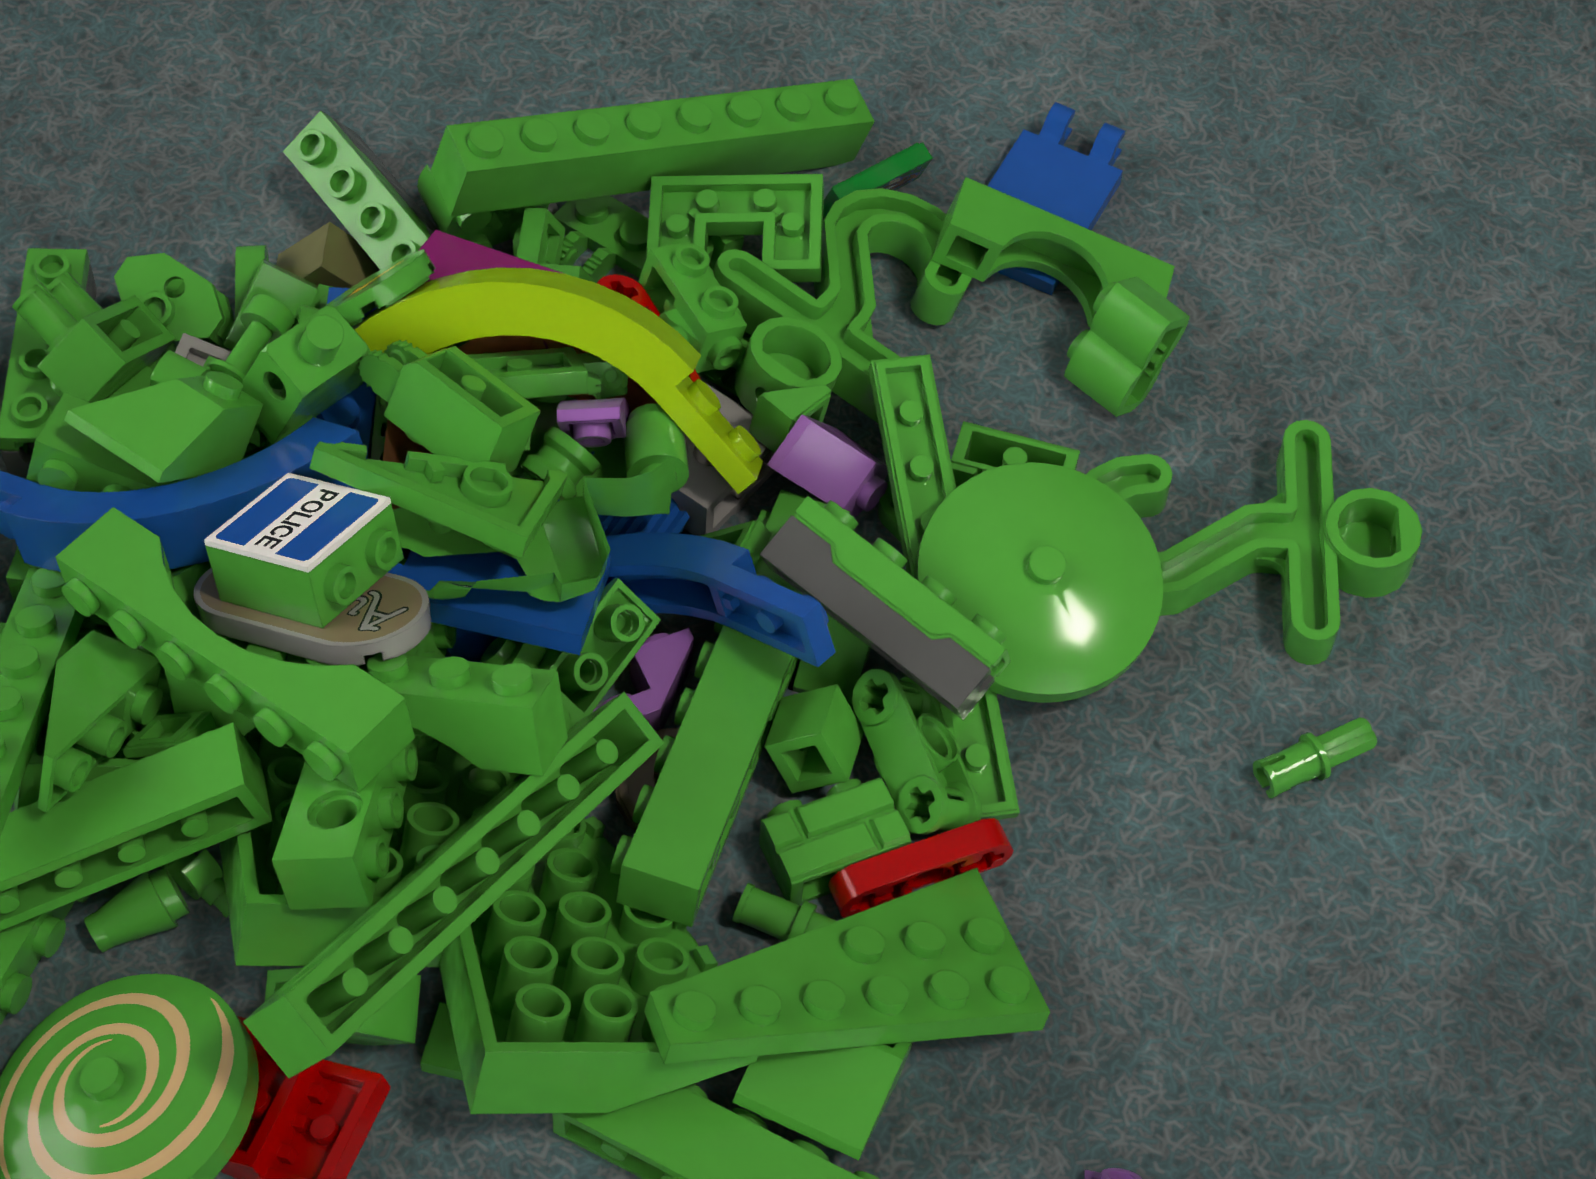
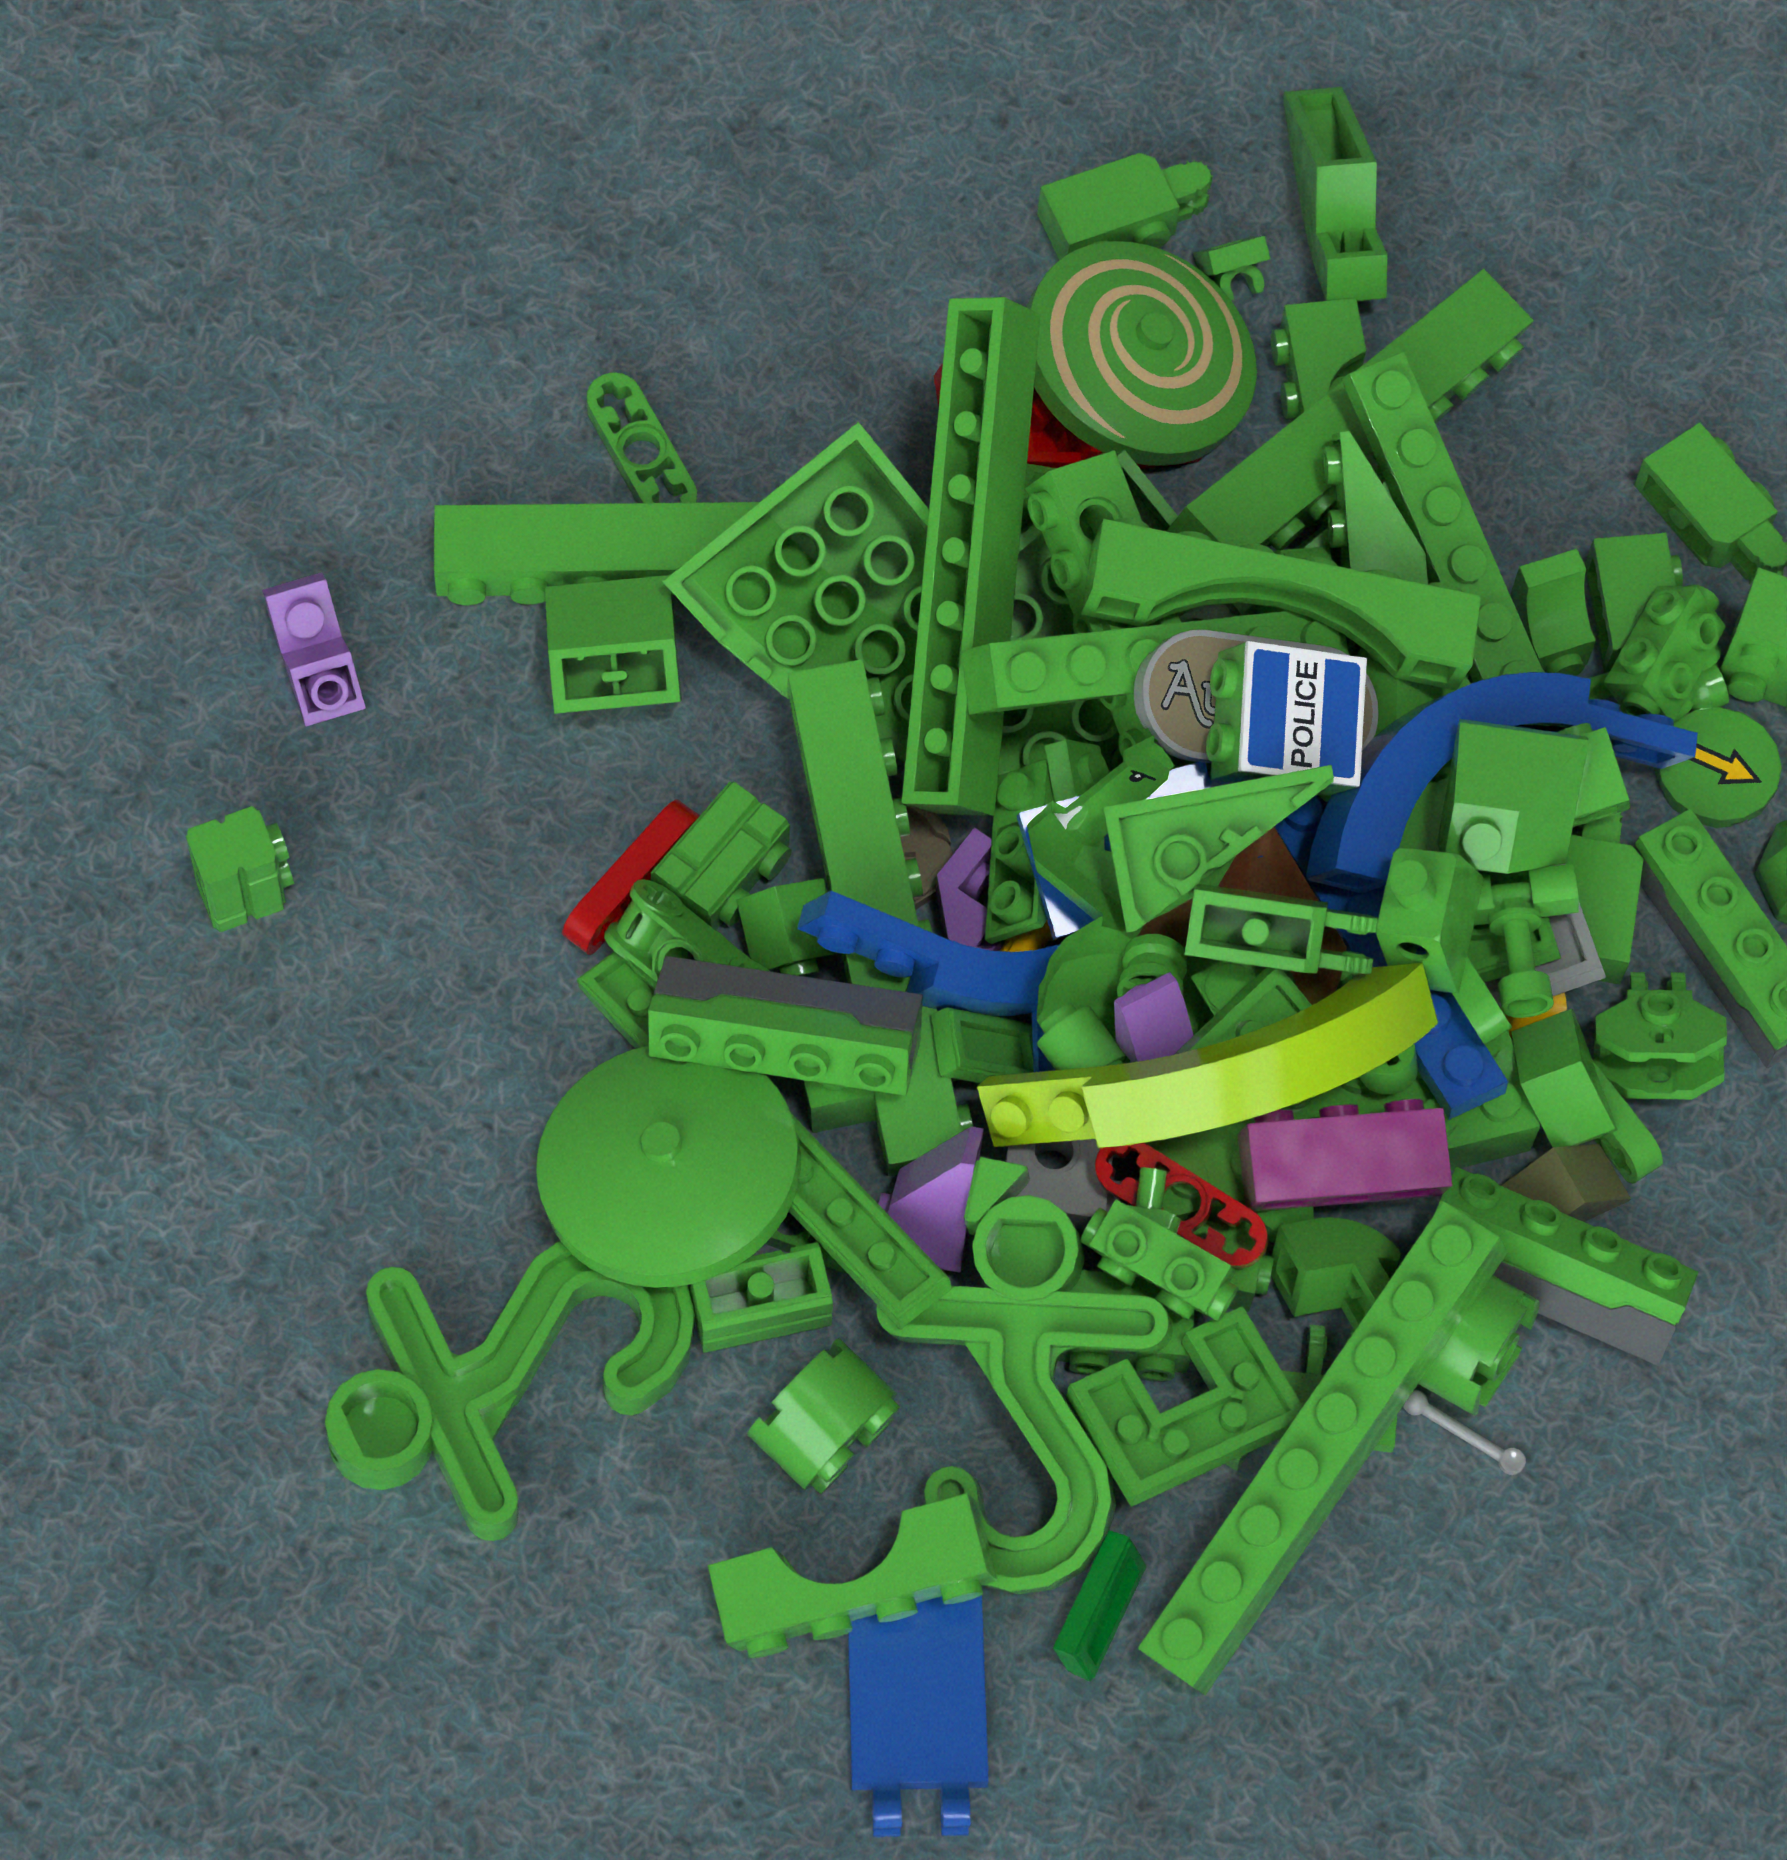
camera: 150 degrees right, 10 degrees up
bright green brick [12,272,176,403] -> none
bright green tile [327,249,436,326] -> none
bright green wing [644,868,1050,1064] -> none
bright green pin [732,883,836,941] -> none
bright green brick [1064,276,1190,417] -> none
bright green axle [1253,717,1377,798] -> none
none -> bright green brick [186,806,294,932]
none -> bright green brick [747,1338,901,1495]

